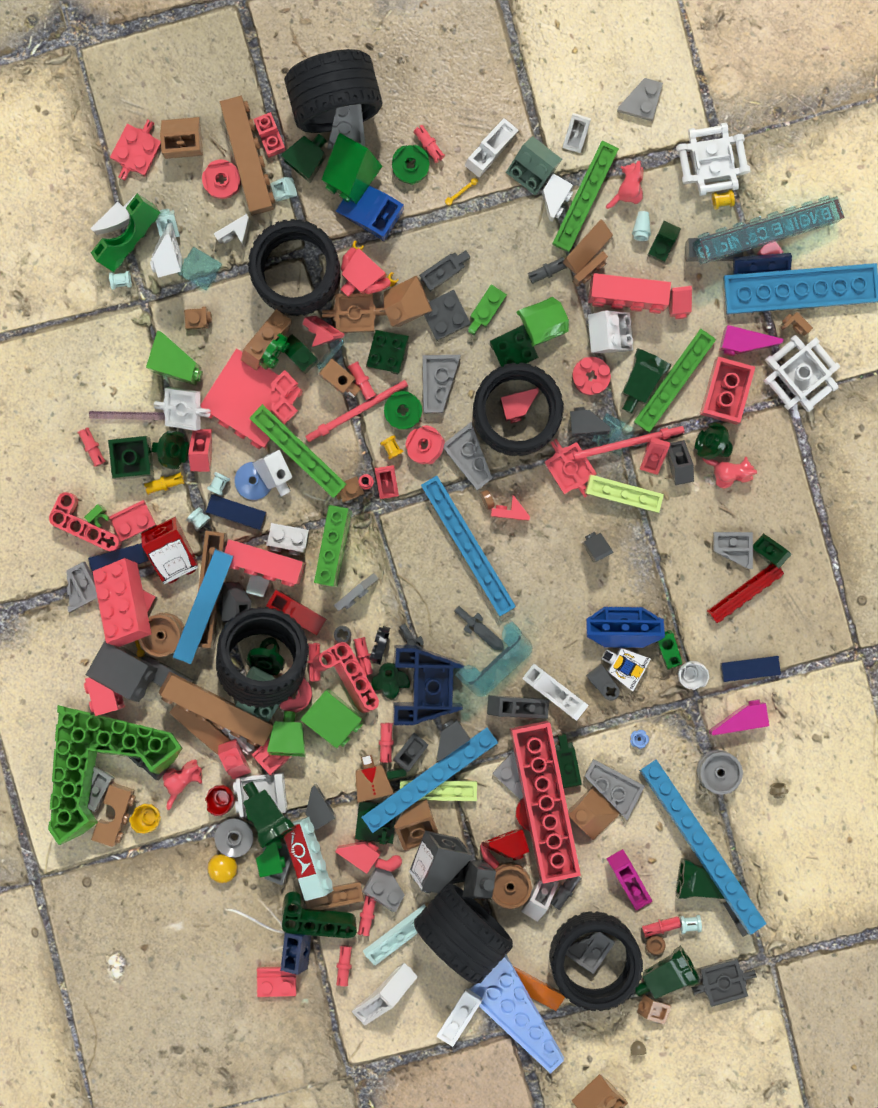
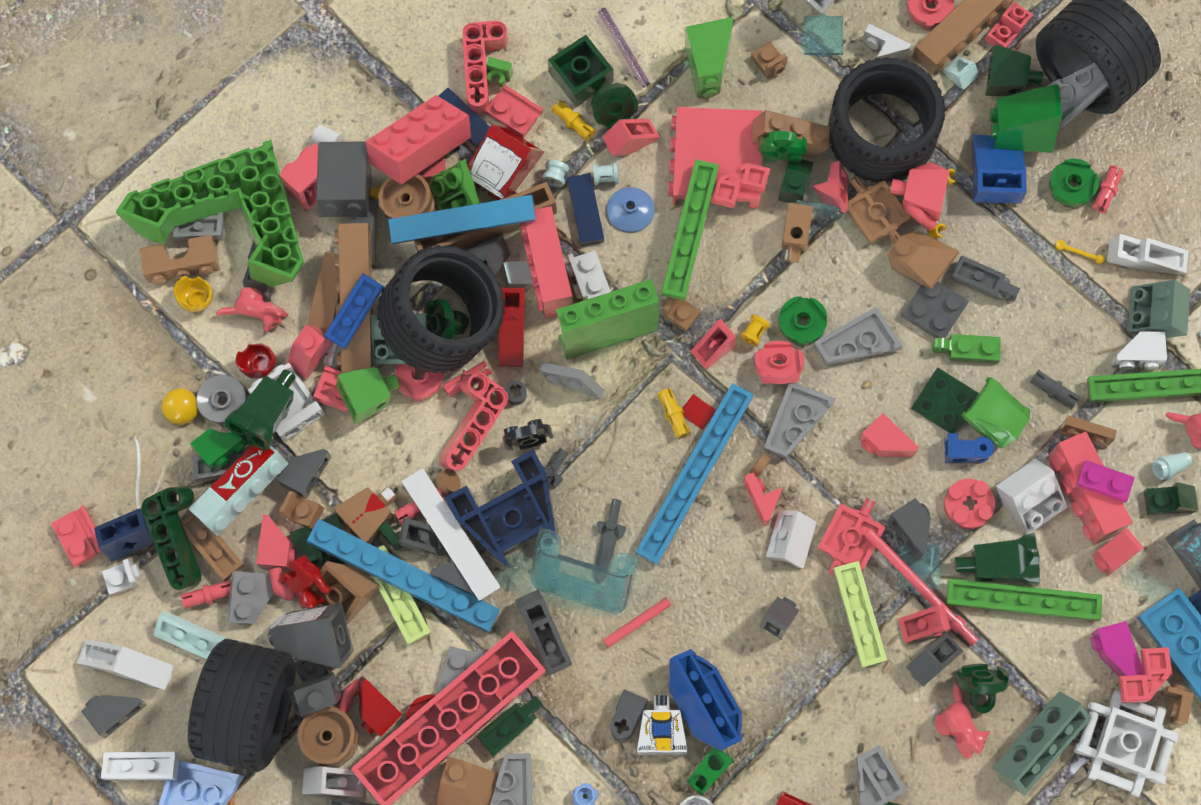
camera: 60 degrees right, 15 degrees down
light grey wing [67,562,97,613] -> none
coral pin [78,427,106,467] -> none
white plate [154,387,211,431] -> none
white torso [252,450,292,496] -> none
bright green slope [300,688,363,748] -> none
coral bar [305,380,408,442] -> none
coral pin [336,945,352,987] -> none
coral pin [347,361,376,401] -> none
coral axle [353,637,373,676] -> none
coral pin [358,474,374,490] -> none
dark green hinge [366,330,409,375] -> none
dark green plate [371,663,410,700] -> none
black tyre [473,363,564,456] -> none
white arch [522,664,589,721] -> none
medium nougat slope [563,219,613,274] -> none
coral brick [700,357,755,425] -> none
none -> dark grey slope [81,695,147,738]
none -> white bracket [102,558,142,596]
none -> medium nougat bracket [279,491,324,530]
none -> red animal [279,556,331,609]
none -> white brick [311,125,344,145]
none -> blue tile [324,273,385,349]
none -> white sticker [401,468,501,601]
none -> bright green slope [429,159,479,210]
none -> medium nougat tile [436,469,461,495]
none -> coral bar [603,597,672,648]
none -> yellow pin [657,388,691,439]
none -> red sticker [682,394,716,430]
none -> white panel [766,510,816,568]
none -> blue leg [944,433,994,463]
none -> sand green brick [993,691,1091,796]
none -> dark pink plate [1076,460,1135,503]
none -> coral tile [1118,647,1172,704]

